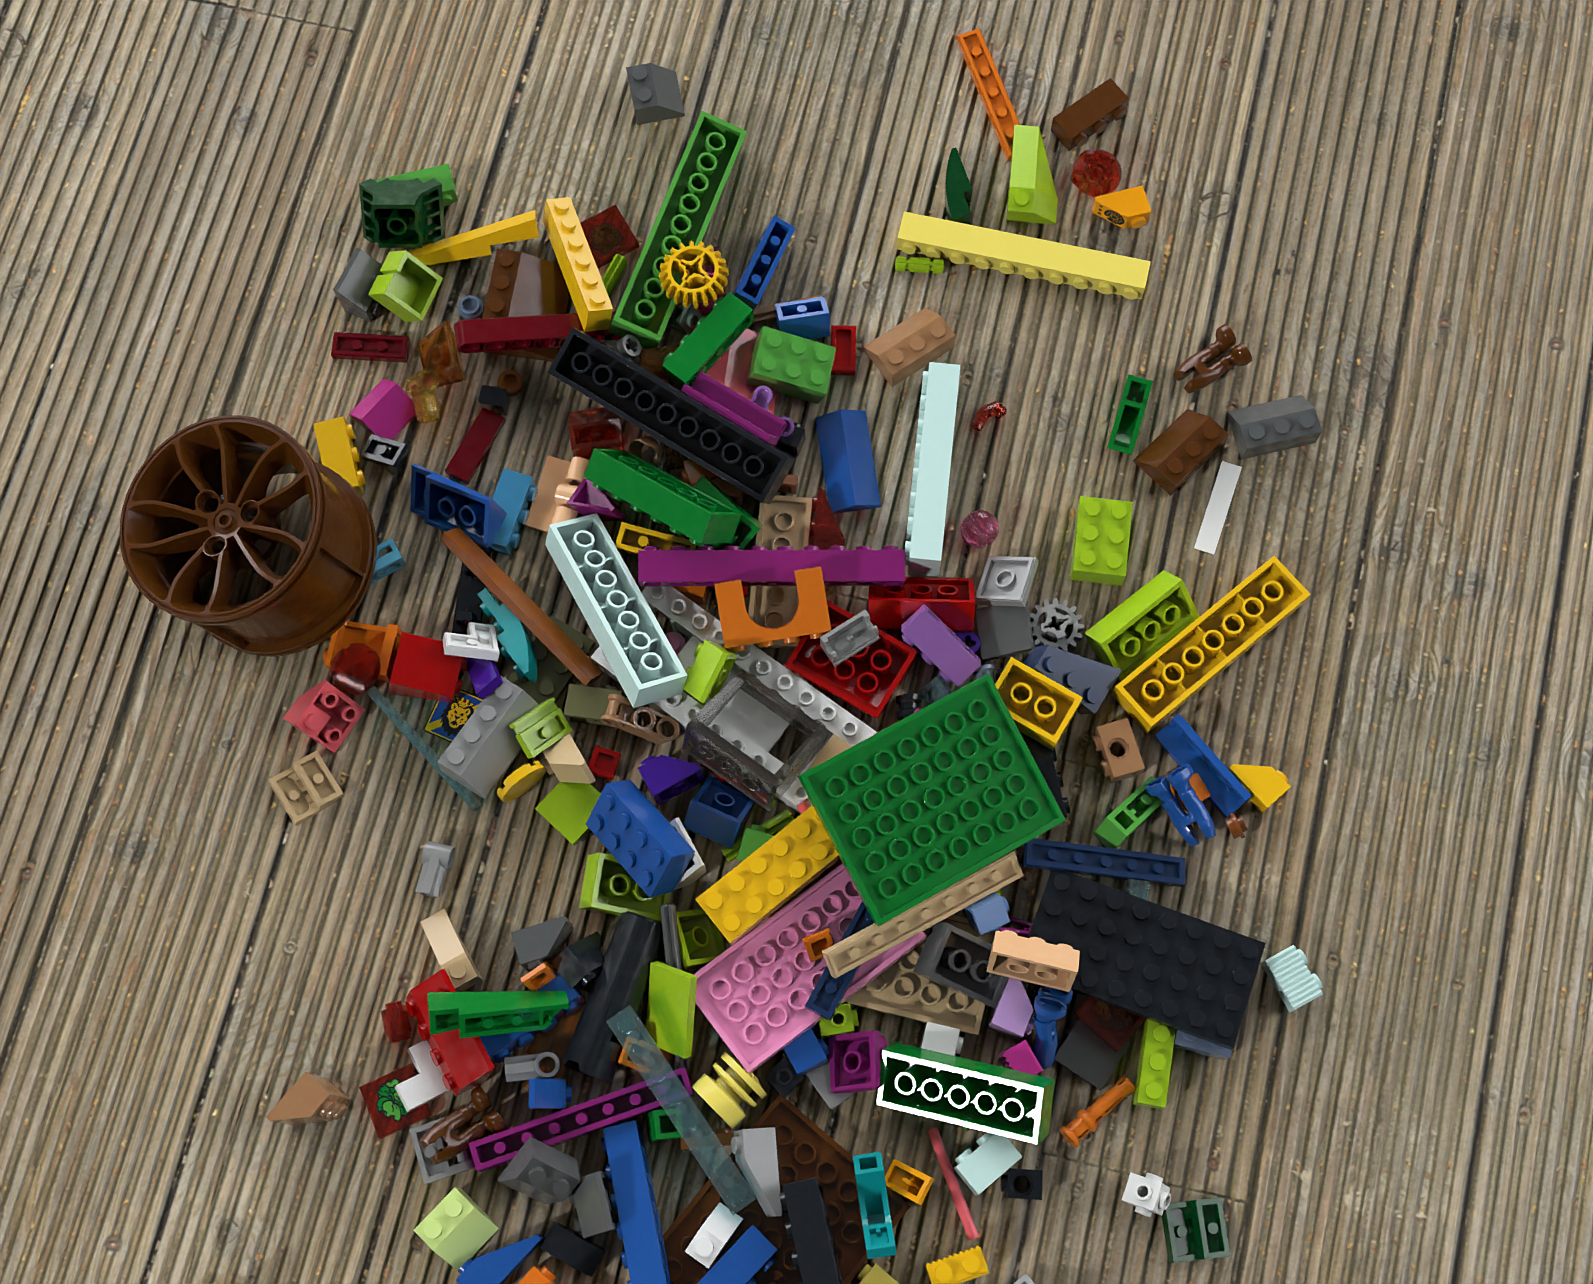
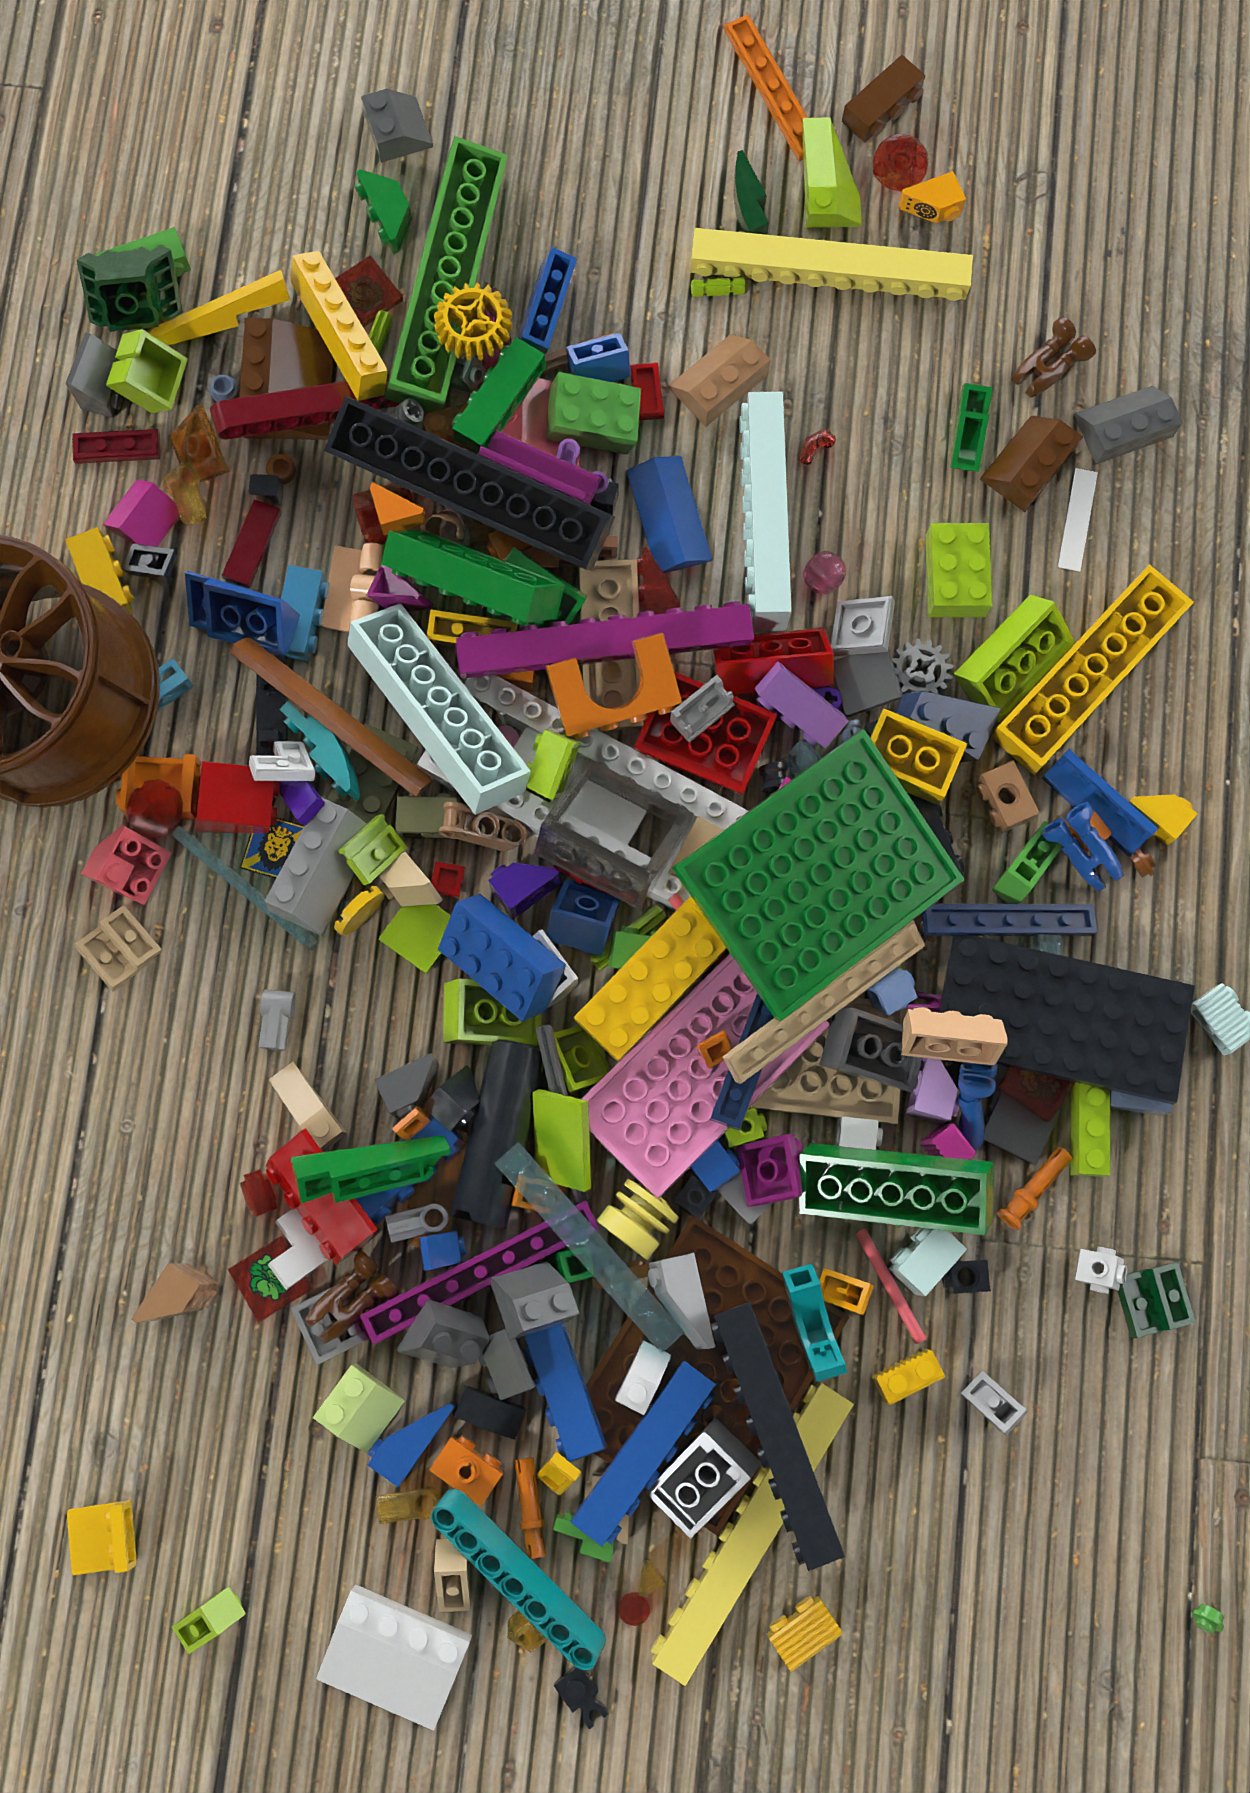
camera: 15 degrees left, 5 degrees up
none -> green slope [354,169,412,255]
none -> orange slope [370,482,426,535]
none -> dark grey slope [489,1262,580,1340]

